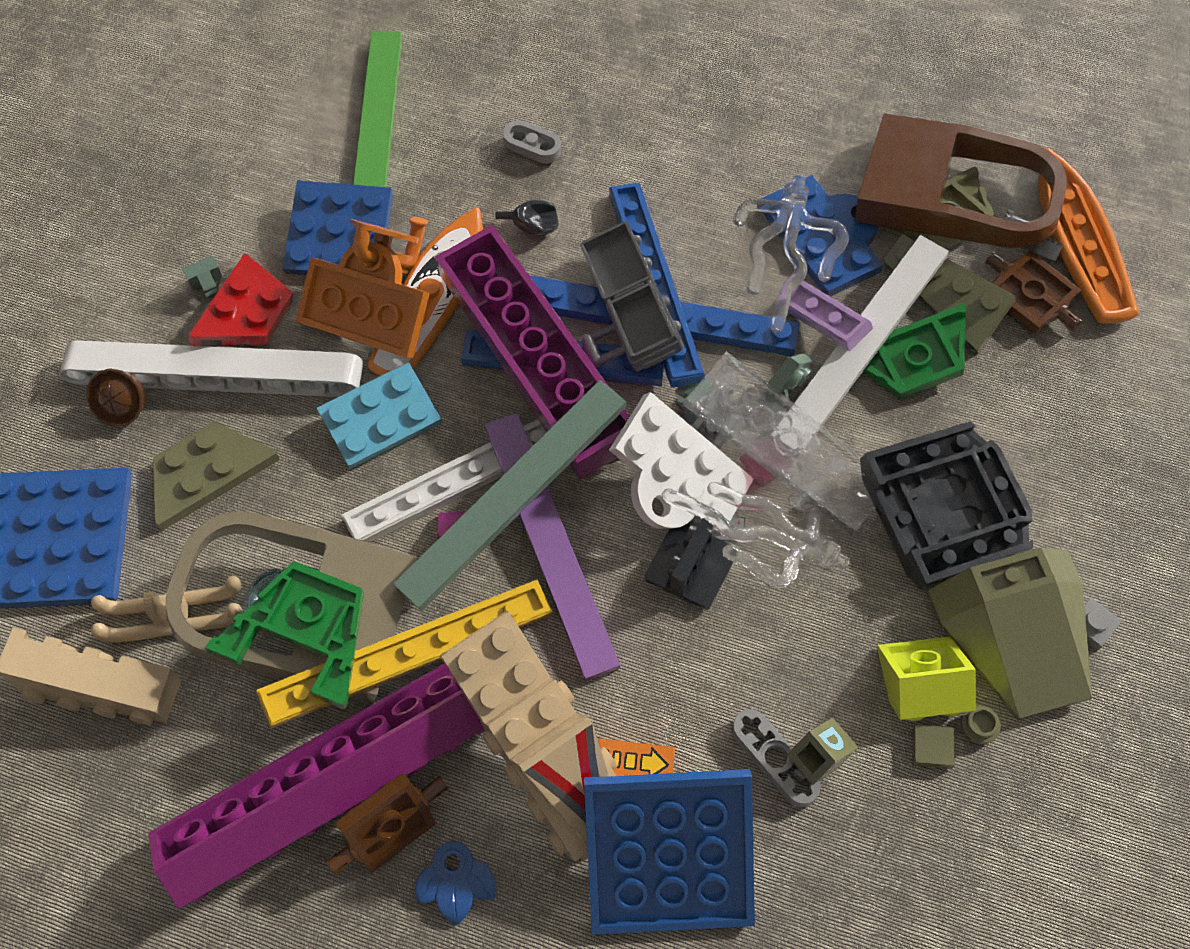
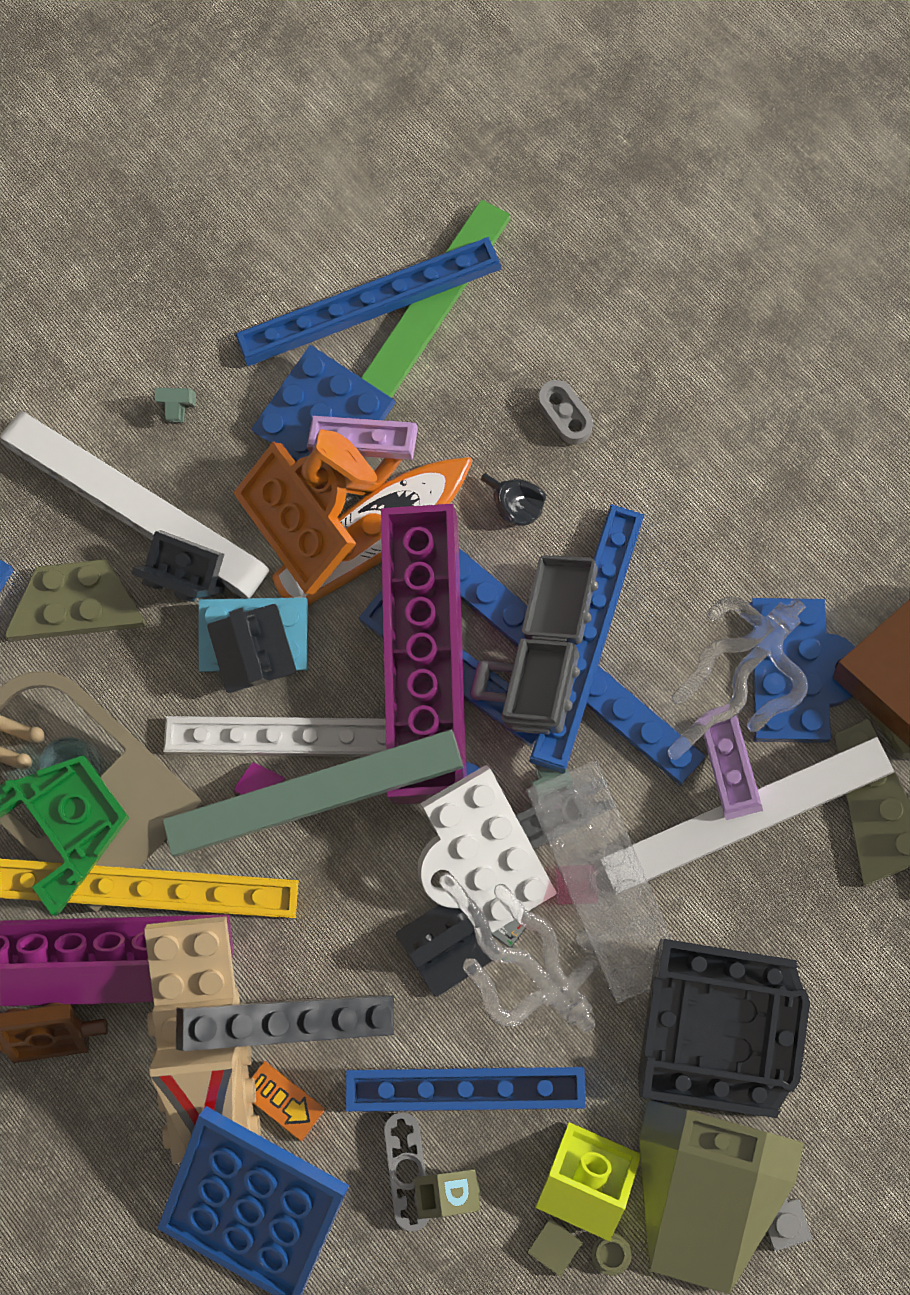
camera: 35 degrees right, 10 degrees up
reddish brown hat [86,368,145,428] -> none
red wing [189,254,293,346] -> none
blue plate [415,841,496,925] -> none
medium lavender tile [484,413,620,682] -> none
sand green hinge [759,353,814,415] -> none
green wing [863,303,966,399] -> none
none -> black bracket [132,530,225,602]
none -> plate [176,995,394,1051]
none -> black bracket [207,604,297,693]
none -> blue tile [235,237,501,366]
none -> lavender tile [307,416,418,460]
none -> blue brick [346,1067,586,1112]

